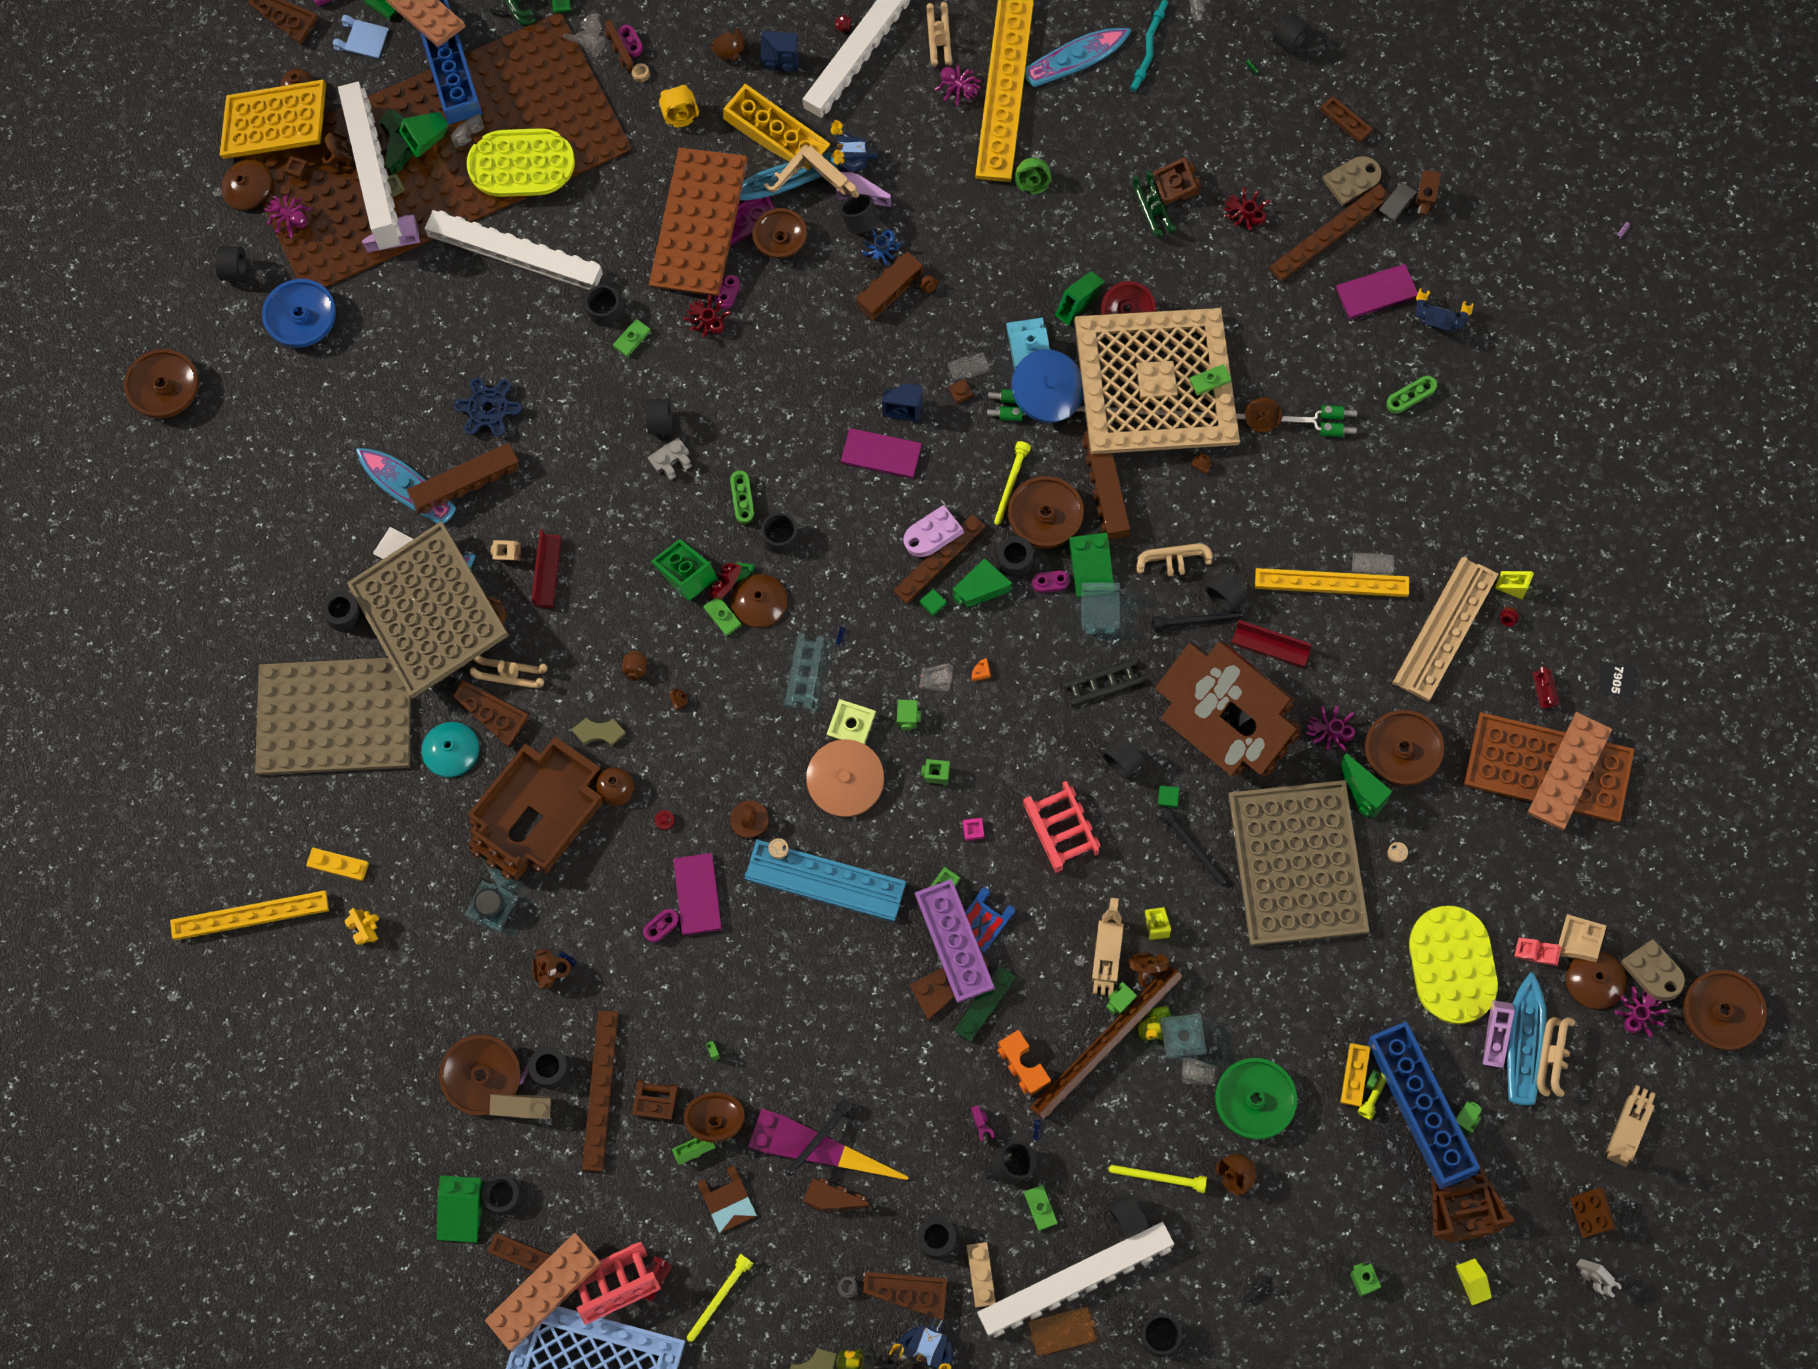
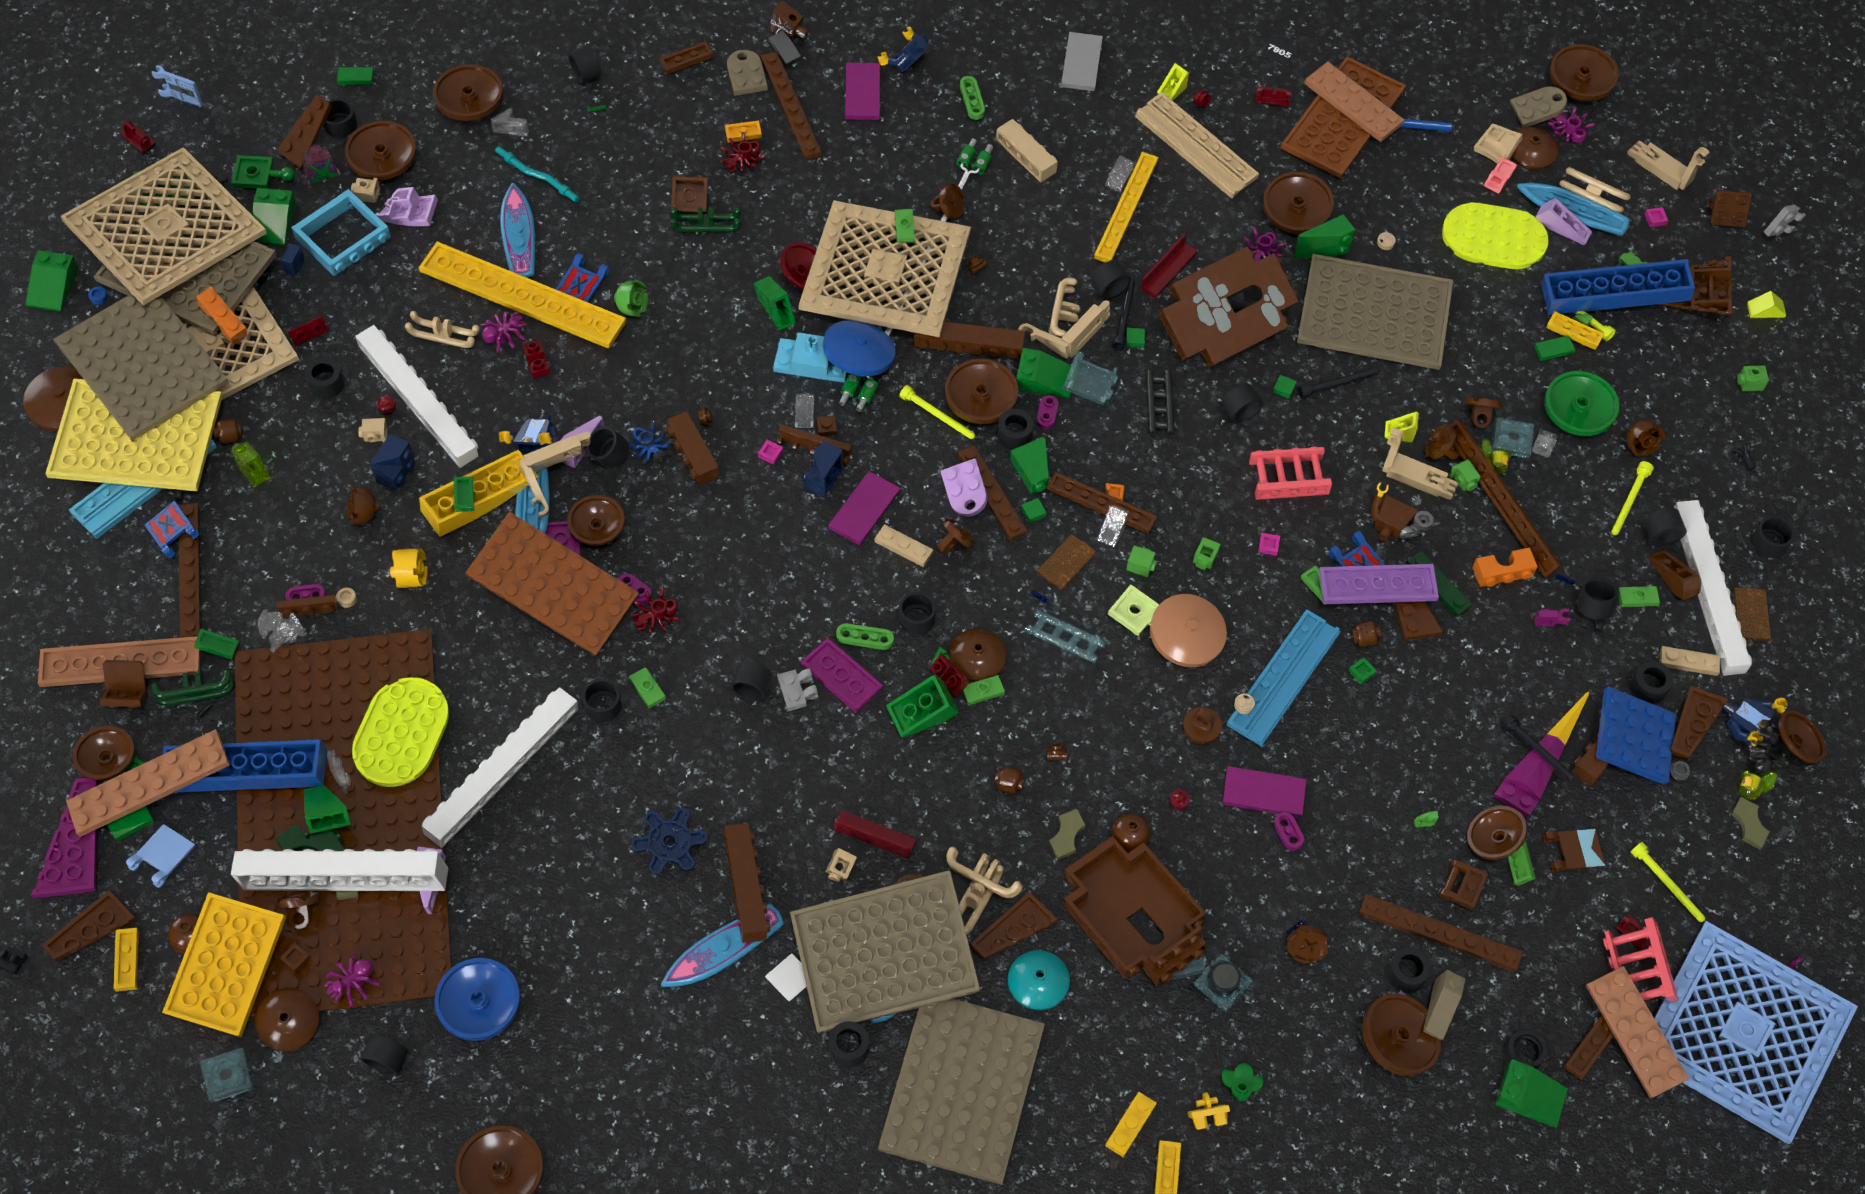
camera: 80 degrees left, 10 degrees down
none -> yellow plate [114,928,139,991]
none -> clear light blue piece [200,1048,253,1103]
none -> tan brick [359,418,388,443]
none -> green tile [453,476,474,512]
none -> dark red slope [522,340,551,378]
none -> flag [556,253,610,302]
none -> light orange plate [725,121,762,143]
none -> dark pink tile [758,440,783,465]
none -> reddish brown hinge [777,424,852,465]
none -> magenta tile [800,638,883,713]
none -> tan plate [875,524,933,567]
none -> reddish brown tile [938,517,975,554]
none -> tan piece [946,847,1022,898]
none -> tan brick [996,119,1058,183]
none -> tan hinge [1018,301,1110,359]
none -> clear orange piece [1037,534,1096,590]
none -> reddish brown plate [1047,472,1157,534]
none -> light grey tile [1061,32,1103,91]
none -> green tile [1126,328,1145,348]
none -> green plate [1221,1062,1263,1101]
none -> green tile [1348,658,1377,685]
none -> reddish brown head [1352,620,1381,647]
none -> reddish brown torso [1371,483,1433,542]
none -> blue piece [1400,119,1452,132]
none -> reddish brown tile [1464,397,1502,428]
none -> green tile [1534,336,1575,361]
none -> blue plate [1596,686,1676,785]
none -> dark pink tile [1644,207,1668,227]
none -> reddish brown slope [1648,549,1699,601]

